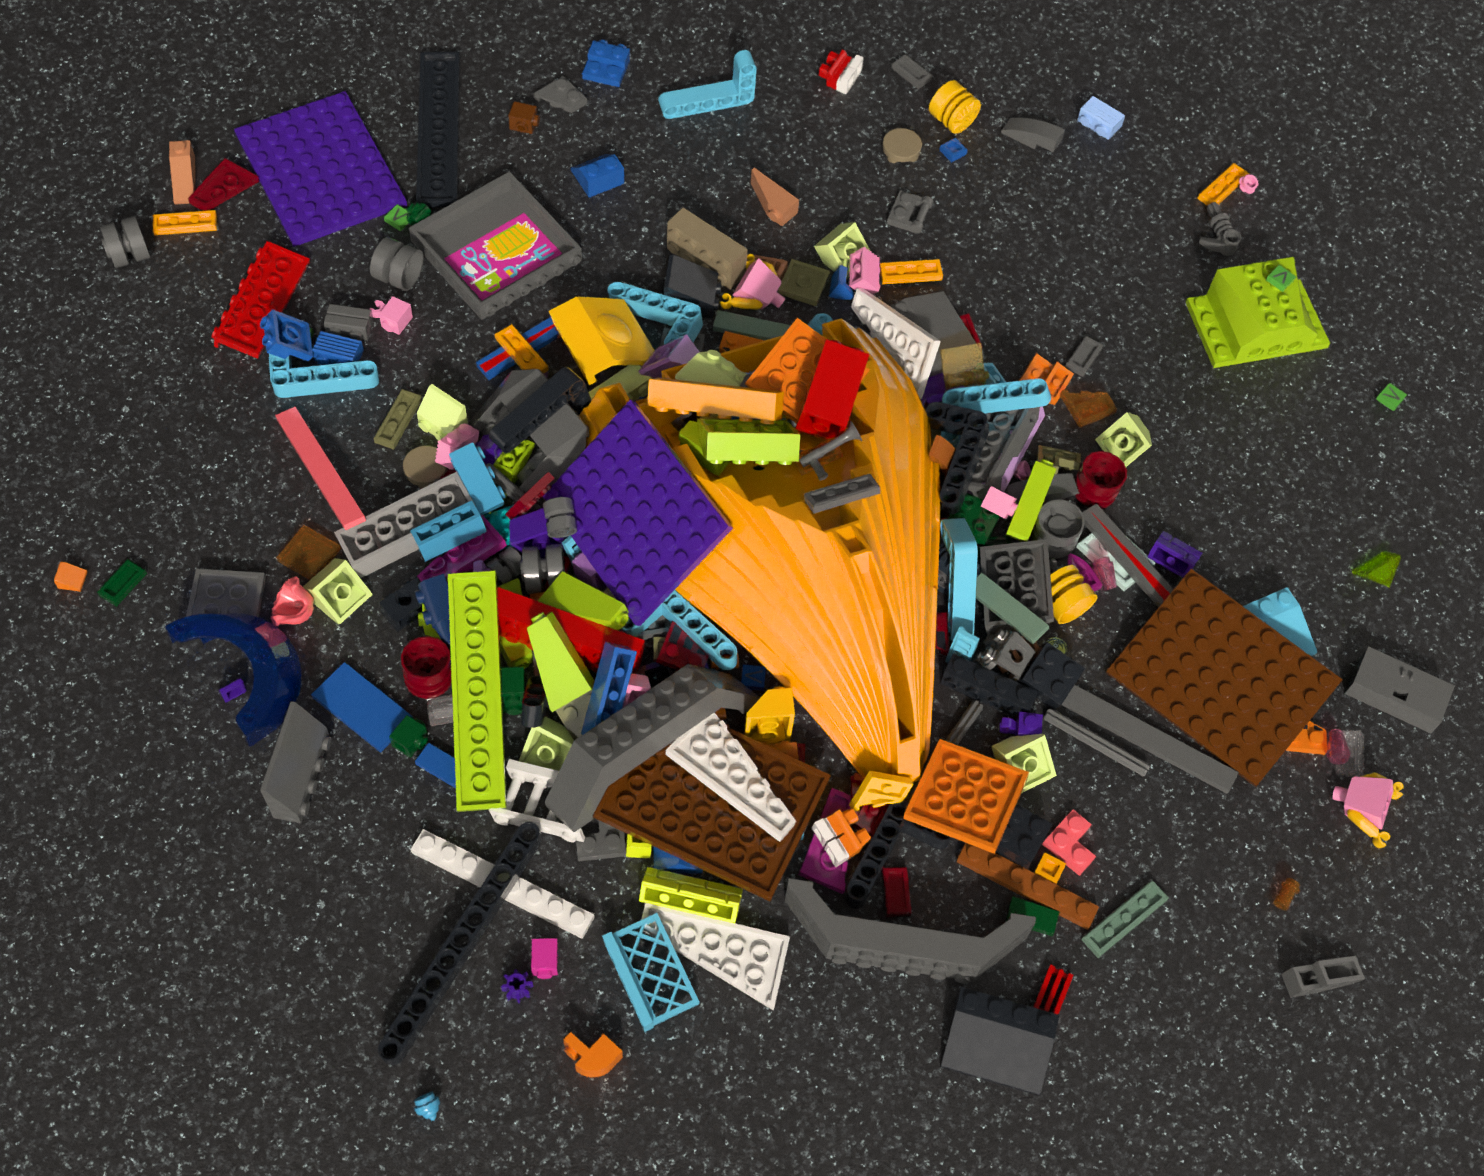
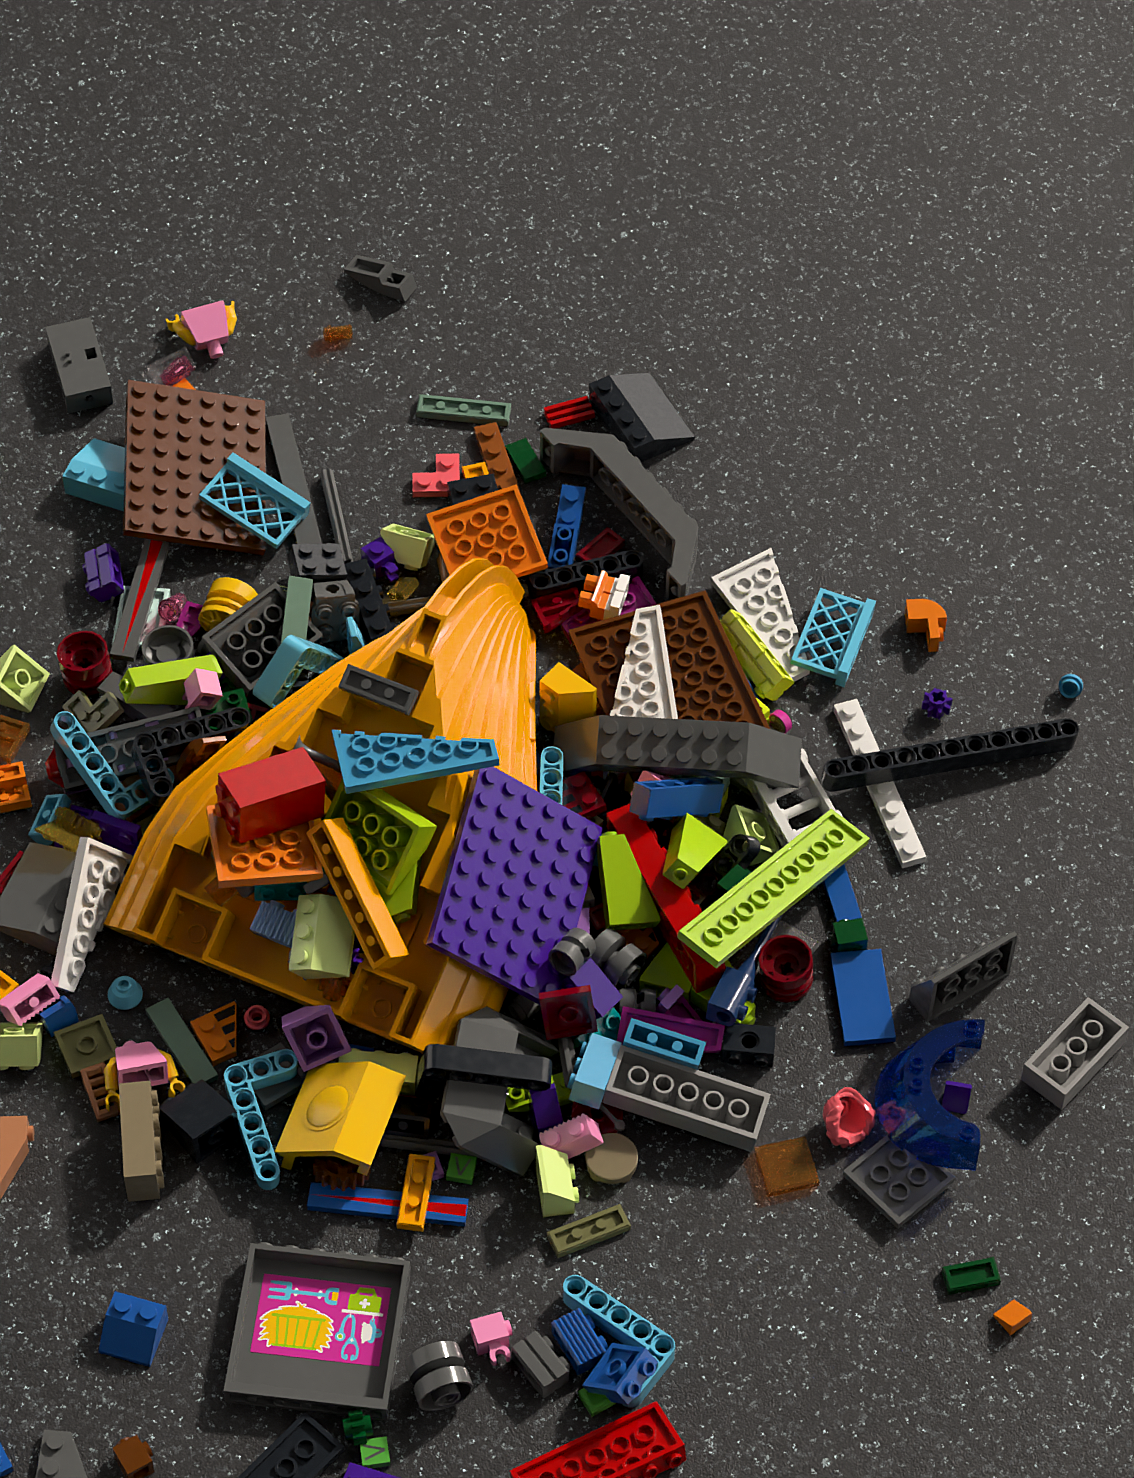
camera: 130 degrees left, 5 degrees down
coral tile [275,407,366,530] -> none
yellowish green slope [303,558,373,624] -> none
dark pink brick [531,938,558,979] -> none
yellow wing [849,771,913,811] -> none
none -> medium azure fence [199,452,311,549]
none -> dark azure wing [332,730,500,794]
none -> clear yellow tile [387,577,420,600]
none -> blue slope [548,484,586,569]
none -> tile [769,710,792,734]
none -> light grey brick [1021,997,1129,1110]

